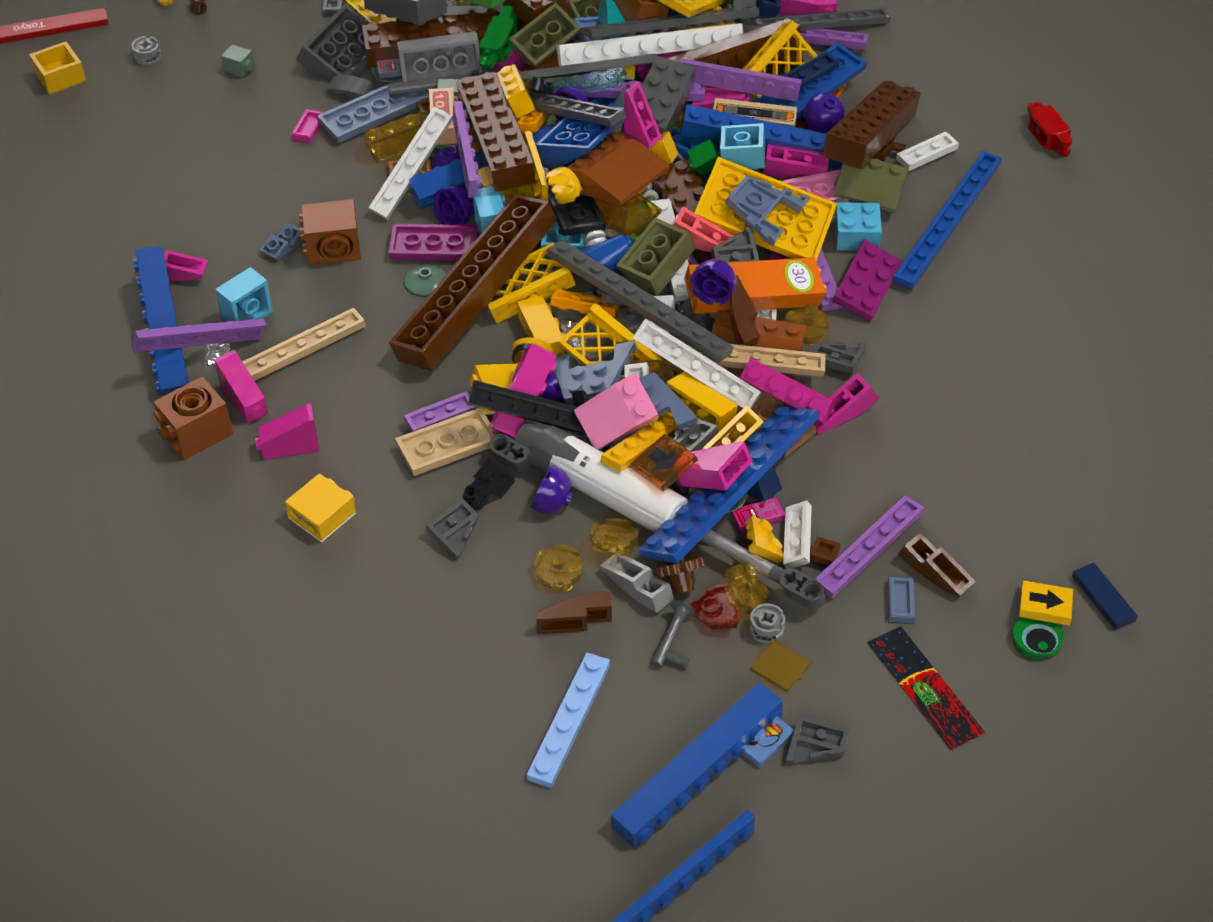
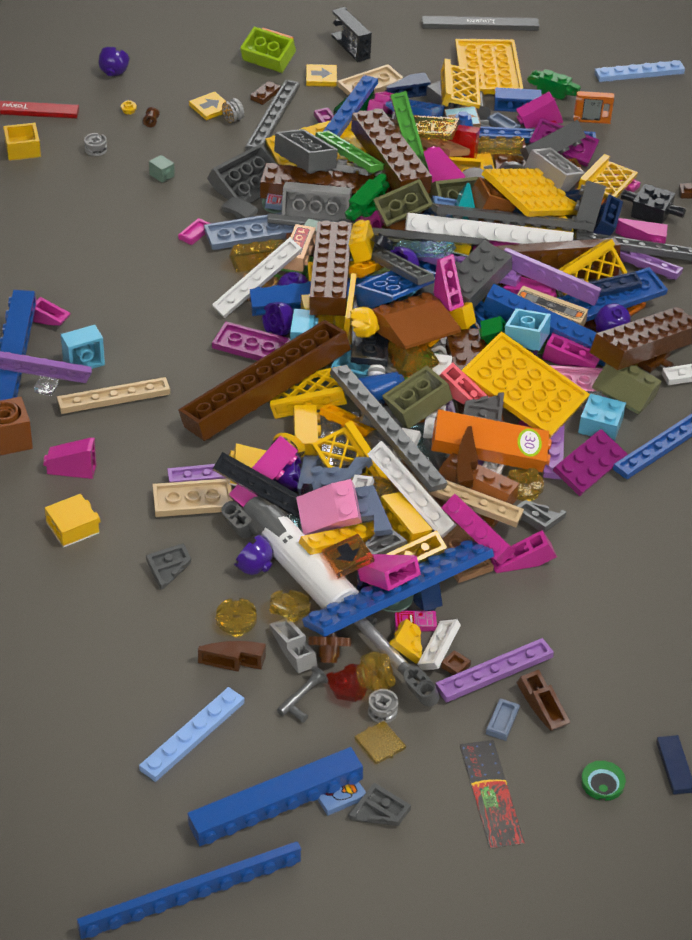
camera: 15 degrees right, 5 degrees down
dark pink slope [214,350,268,423] -> none
sand blue slope [259,222,301,260] -> none
dark orange brick [298,199,361,265] -> none
sand green dish [404,264,447,297] -> none
medium lavender plate [452,101,481,198] -> none
black brick [463,459,515,510] -> none
dark purple cylinder [690,259,736,305] -> none
sand blue wing [725,175,810,247] -> none
yellow tile [1019,580,1073,625] -> none

